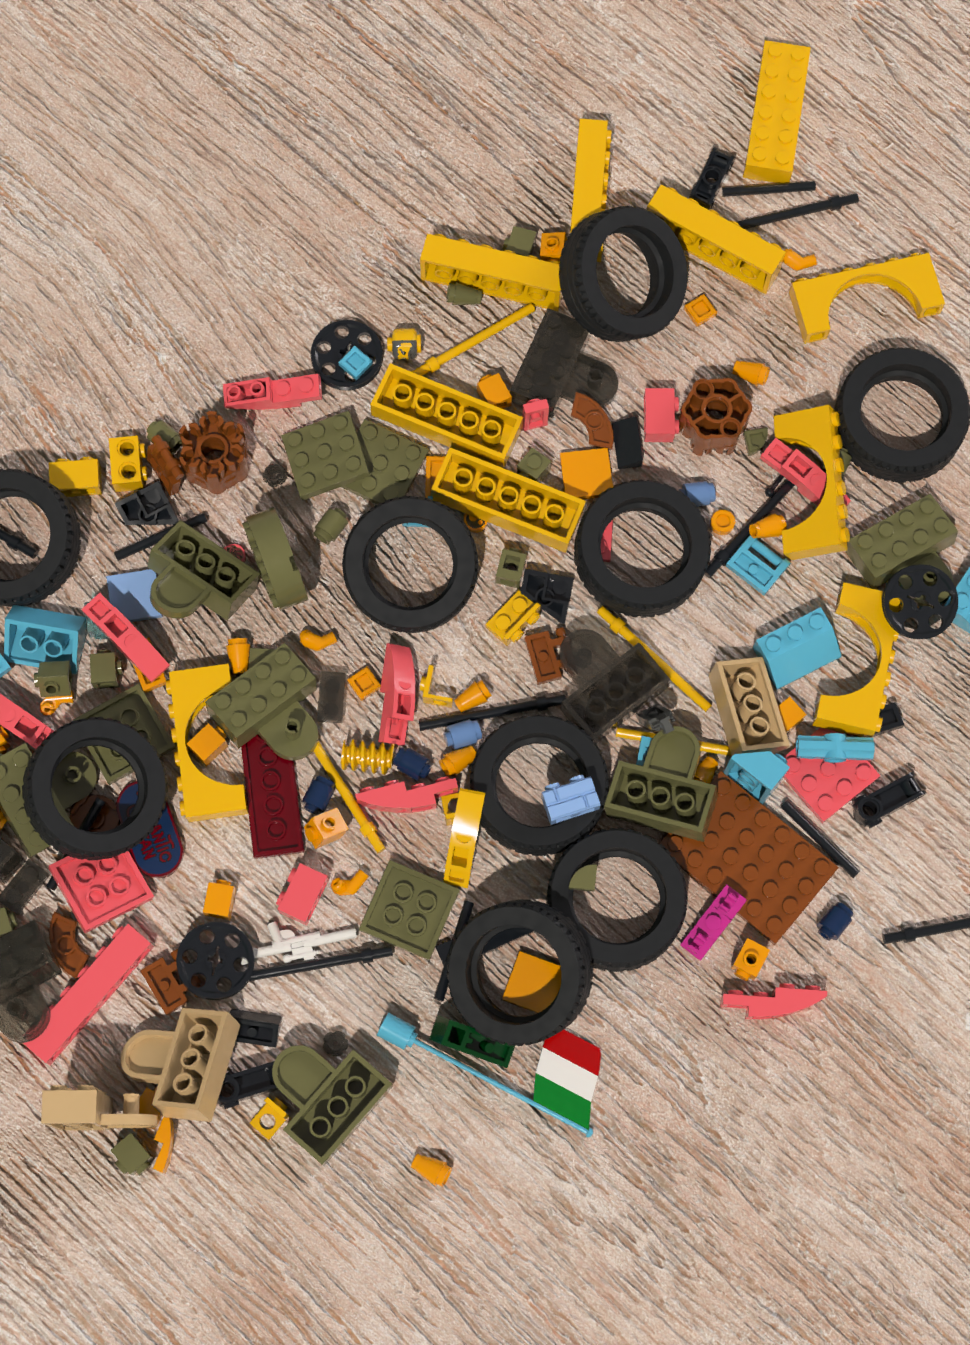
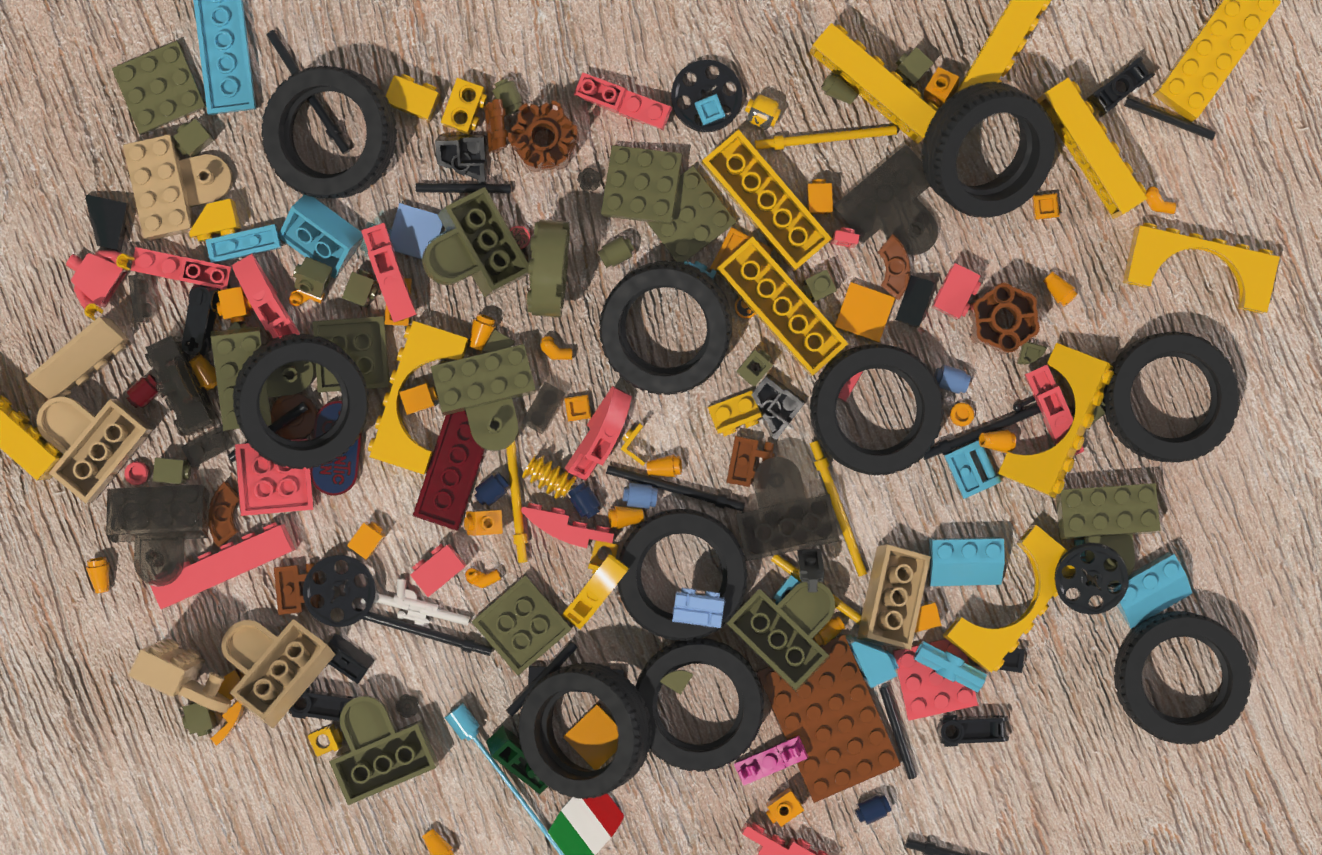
camera: 30 degrees right, 15 degrees up
black bar [736,193,859,229] -> none

